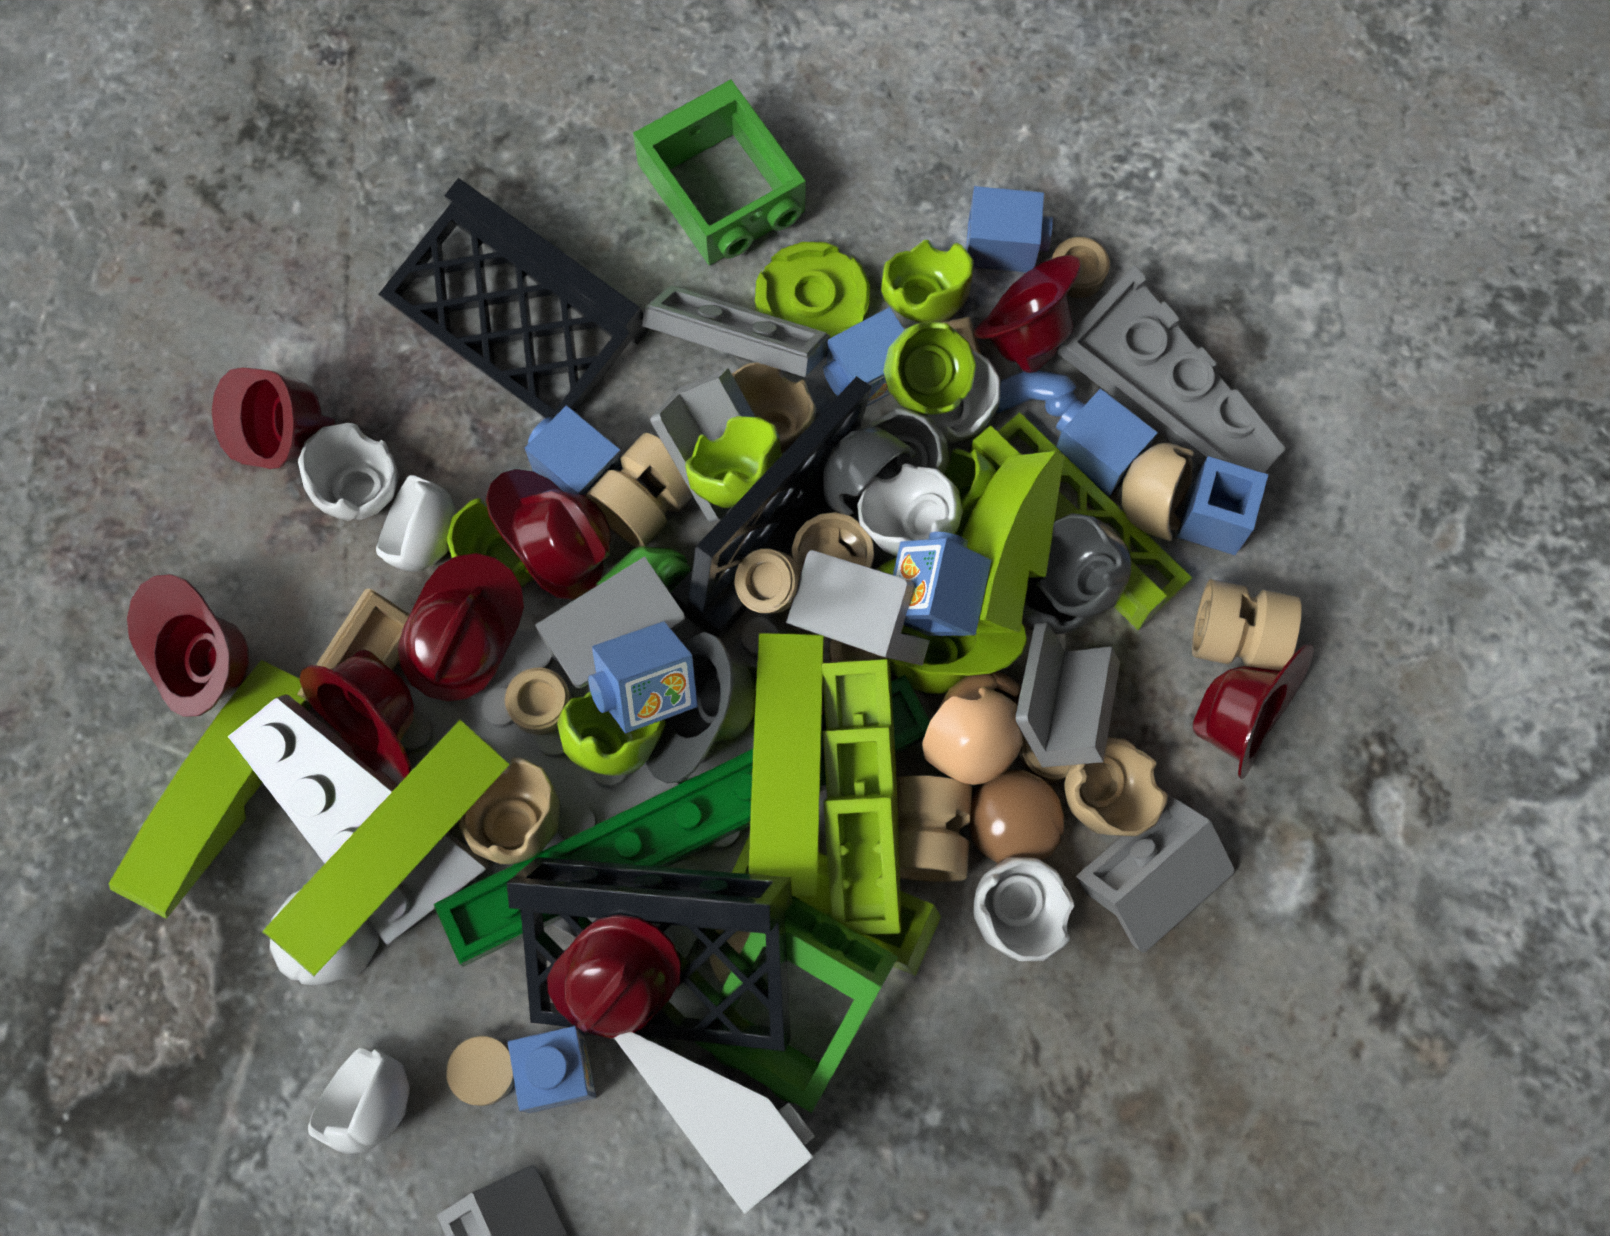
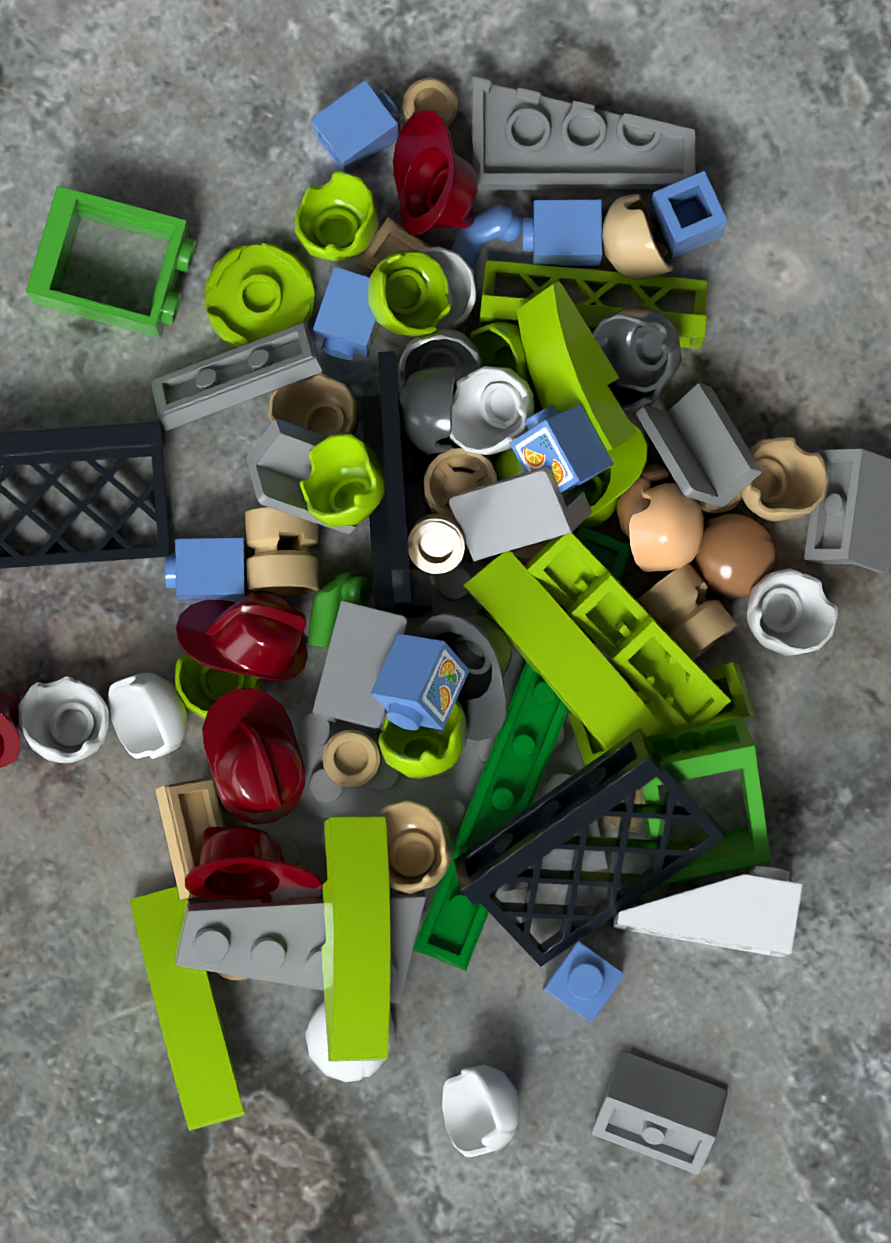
camera: 40 degrees left, 10 degrees up
dark red piece [127,574,249,717] -> none
tan tile [447,1036,515,1106] -> none
dark red piece [547,915,681,1038] -> none
tan wheel [1192,579,1302,671] -> none
dark red piece [1192,644,1314,779] -> none

